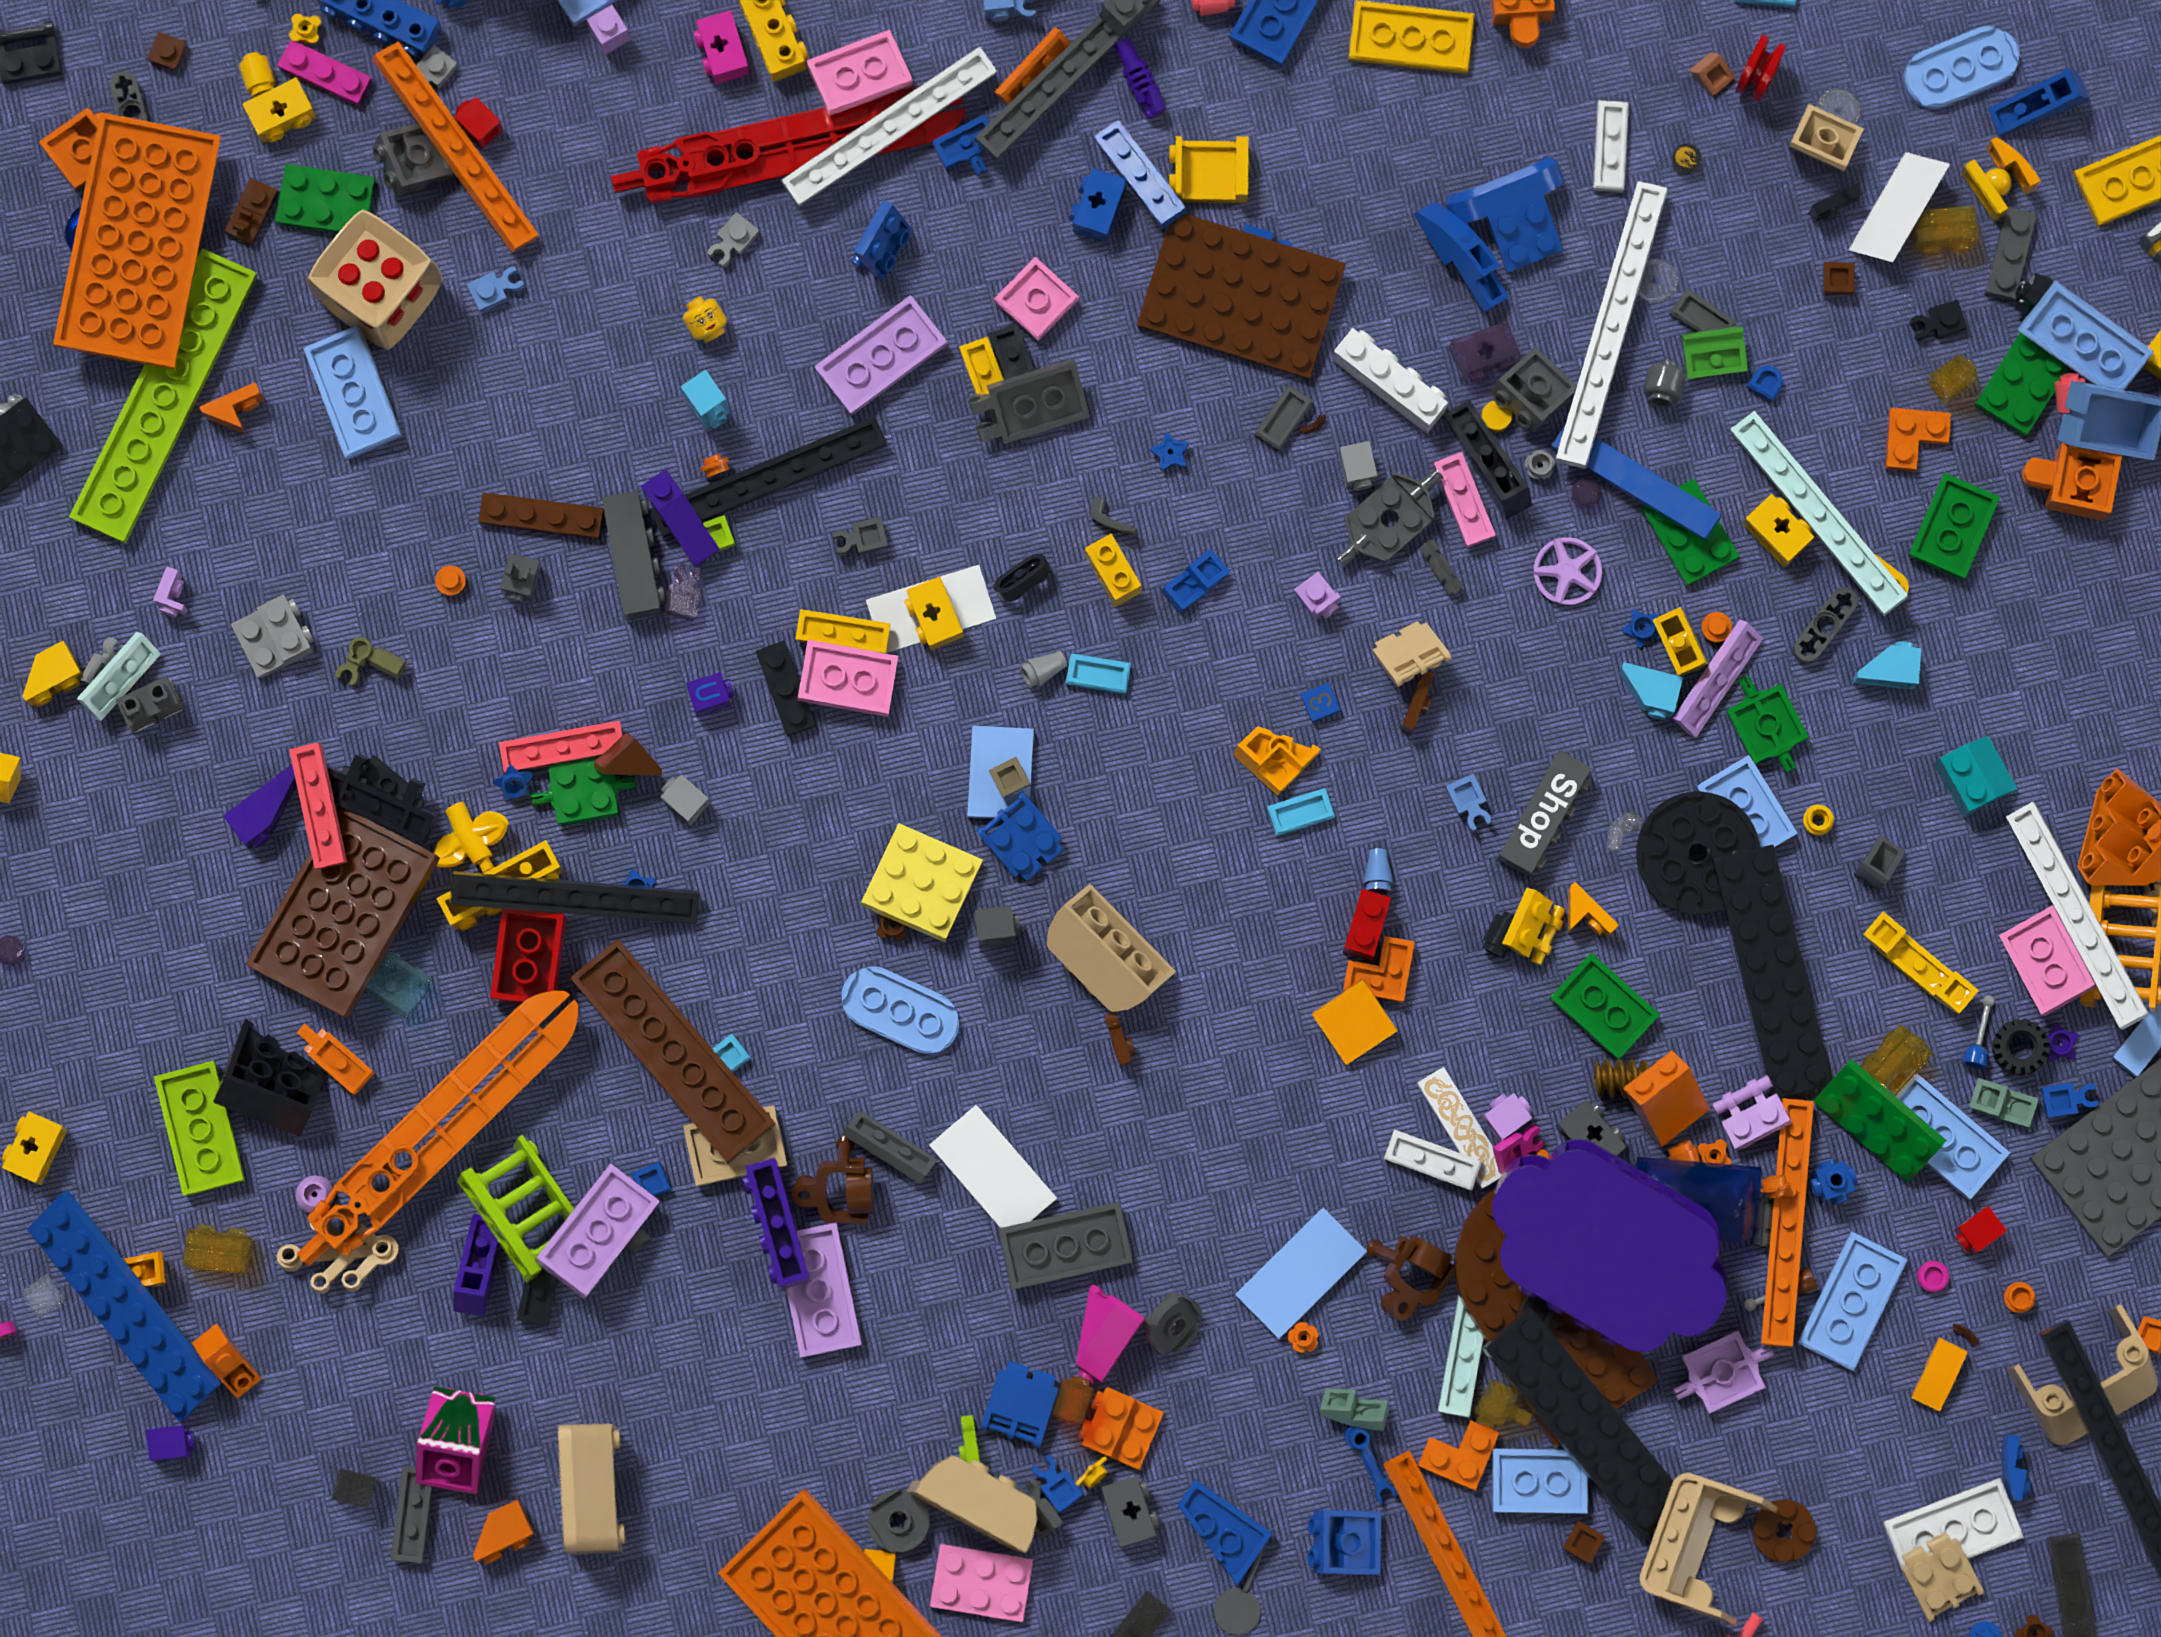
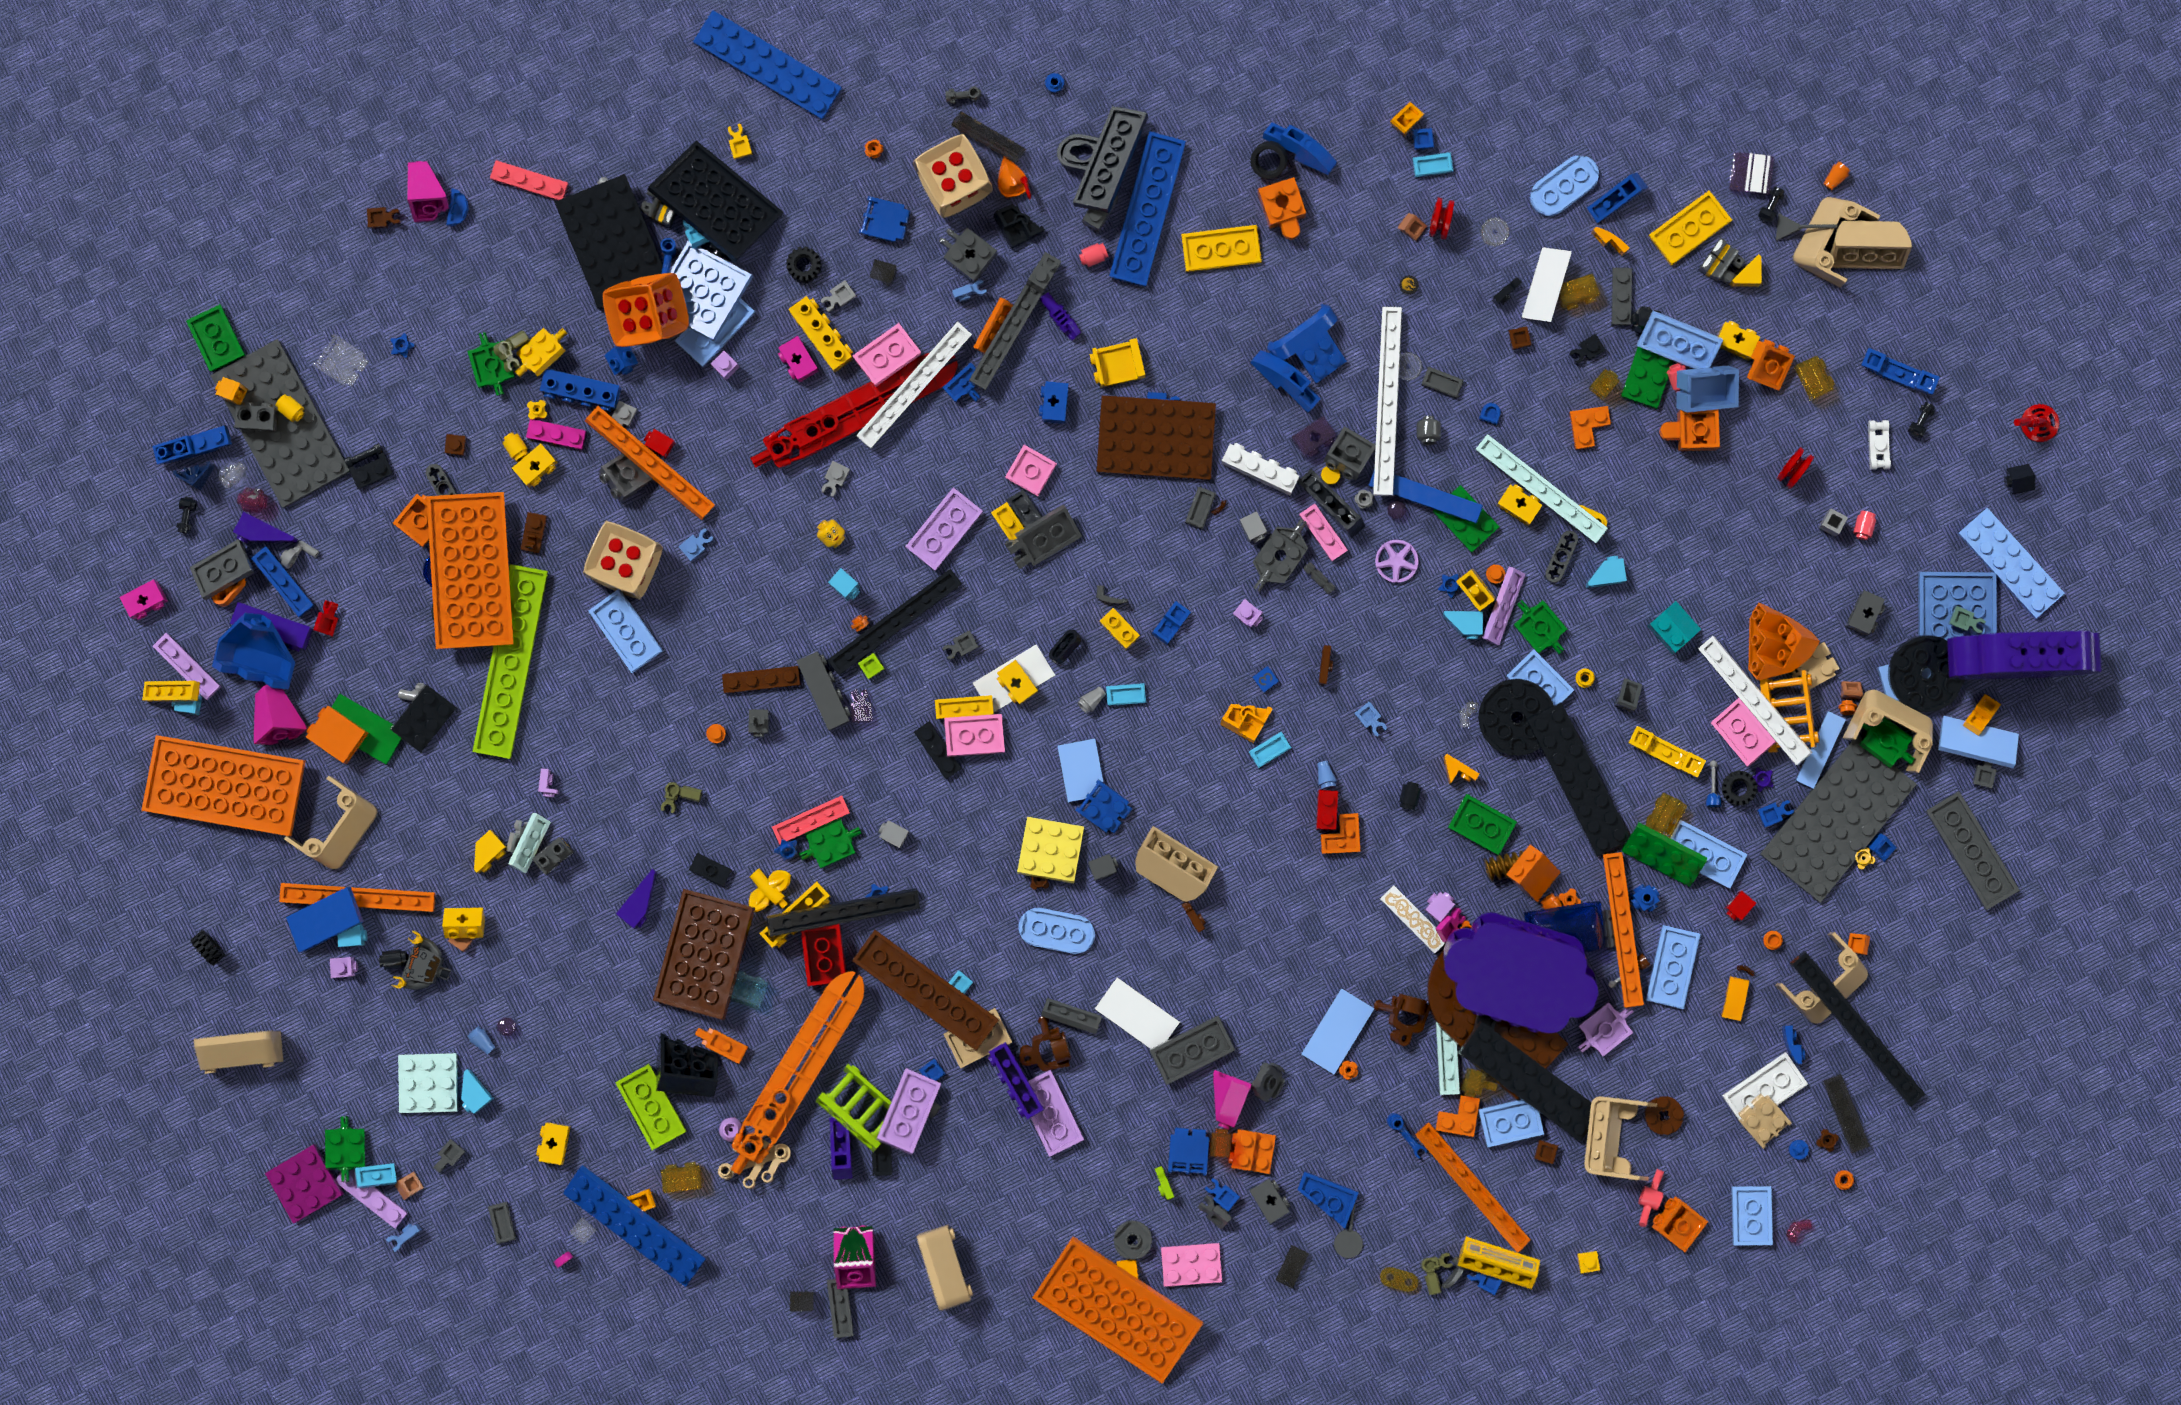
camera: 10 degrees left, 5 degrees up
dark purple brick [146,1425,196,1462] -> none
orange slope [192,1323,262,1399] -> none
orange slope [200,382,264,434] -> none
light grey plate [231,594,314,679] -> none
green plate [275,164,376,234] -> none
coral plate [289,742,347,870] -> none
black hinge [327,754,437,844] -> none
orange slope [473,1500,536,1565] -> none
reddish brown slope [594,733,662,776] -> none
dark purple slope [641,469,720,567] -> none
dark purple brick [686,672,735,717] -> none
blue plate [851,200,912,280] -> none
tan windscreen [907,1456,1037,1553] -> none
dark tan plate [989,757,1030,799] -> none
yellow plate [1075,1457,1108,1489] -> none
plate [1094,120,1187,229] -> none
blue plate [1150,432,1189,471] -> none
blue plate [1307,1510,1381,1575] -> none
light orange tile [1312,979,1398,1065] -> none
sand green slope [1320,1388,1389,1431] -> none
tan plate [1372,621,1452,687] -> none
white tile [1384,1130,1483,1191] -> none
dark grey brick [1497,750,1592,878] -> none
yellow plate [1502,888,1565,966] -> none
dark grey brick [1555,1100,1626,1156] -> none
white tile [1593,101,1628,192] -> none
bright green plate [1681,326,1748,379] -> none
lavender plate [1713,1075,1792,1151] -> none
orange plate [1760,1175,1790,1198] -> none
tan slope [1789,104,1864,172] -> none
green plate [1907,473,2000,581] -> none
dark pink tile [1916,1261,1949,1293] -> none
yellow tile [1961,159,2012,221] -> none
sand green slope [1969,1078,2040,1130] -> none

